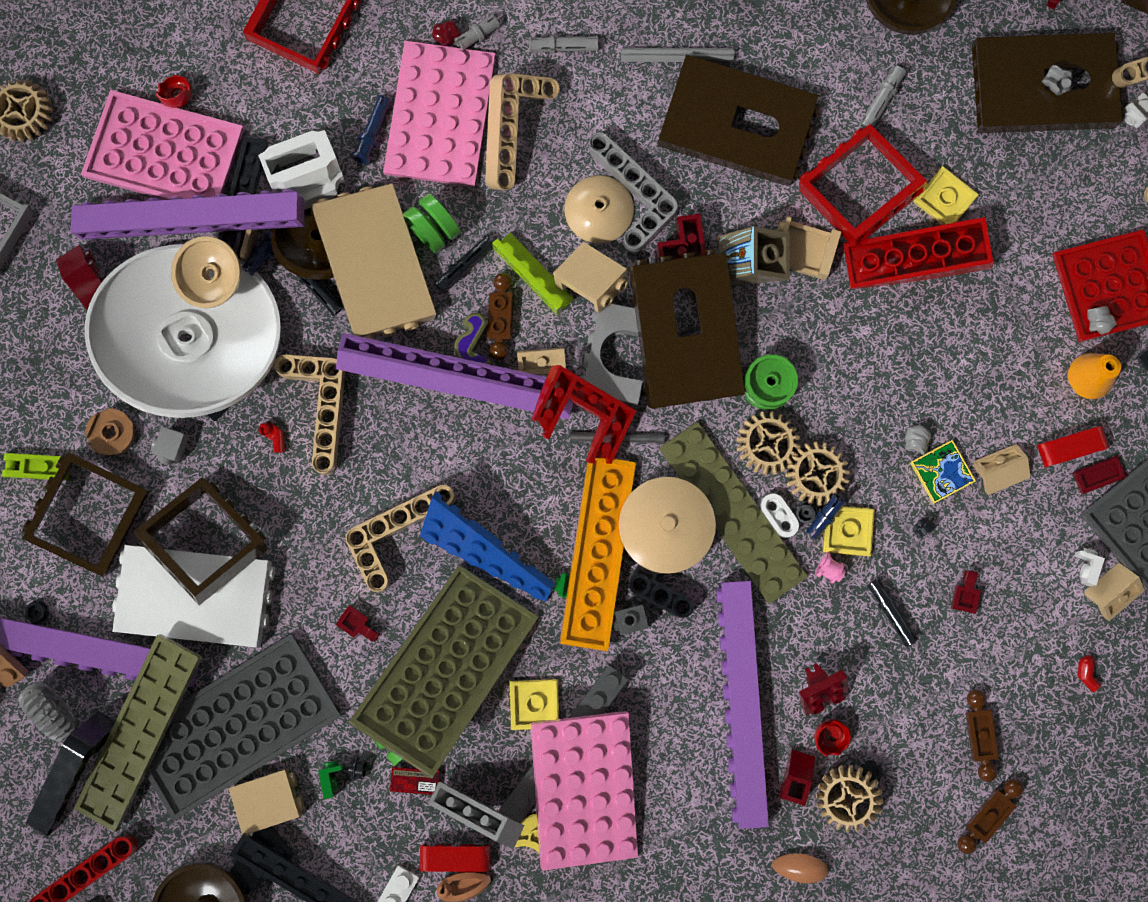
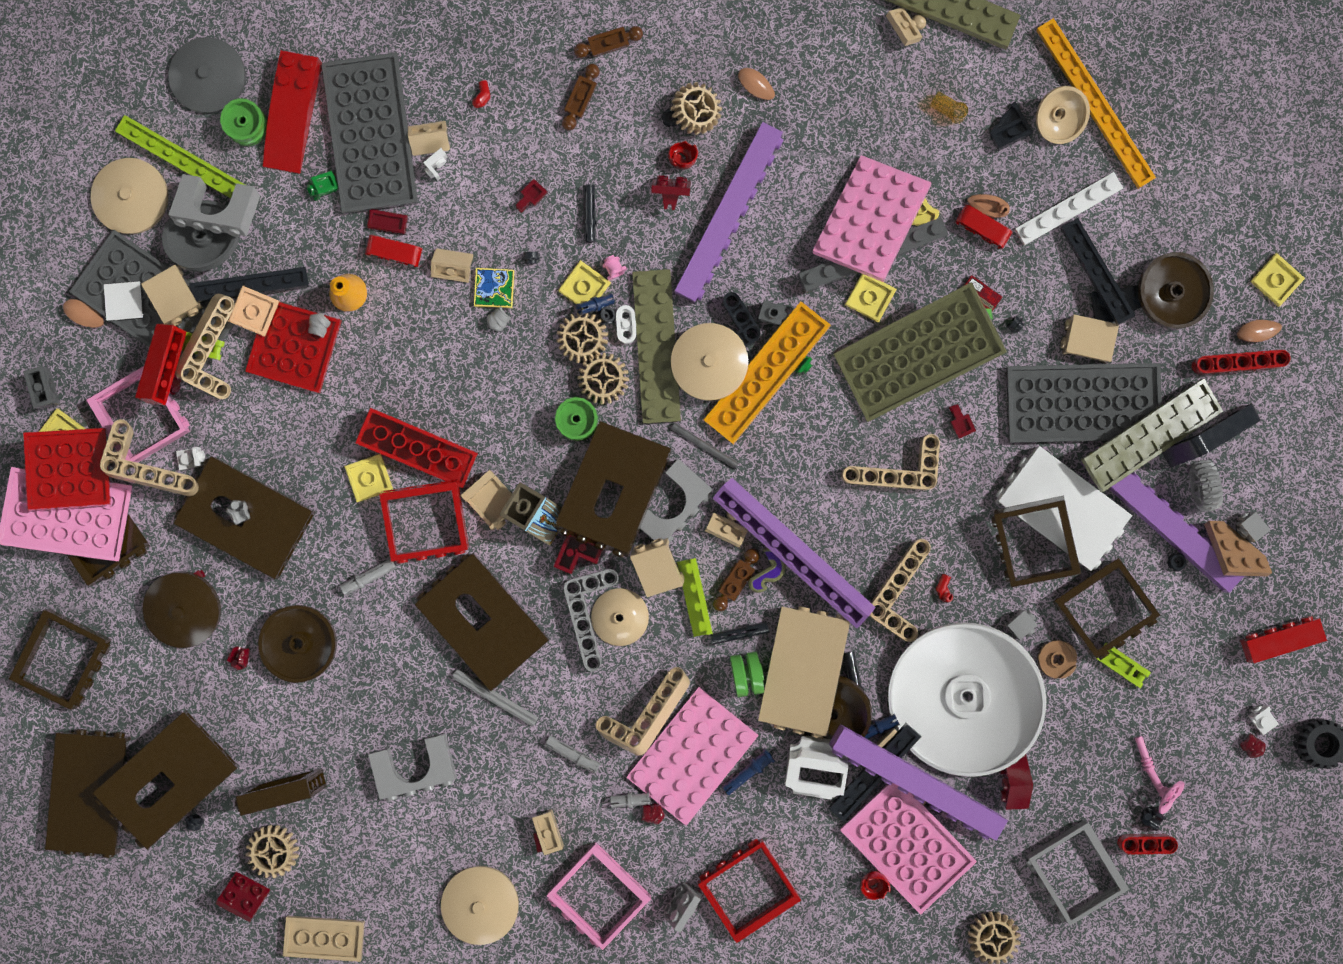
camera: 155 degrees left, 5 degrees up
tan dish [171,236,241,308] -> none
green bracket [318,760,345,799] -> none
blue wing [419,491,555,602] -> none
light grey brick [428,782,525,849] -> none
red wedge [532,365,636,464] -> none
dark red slope [778,749,815,806] -> none

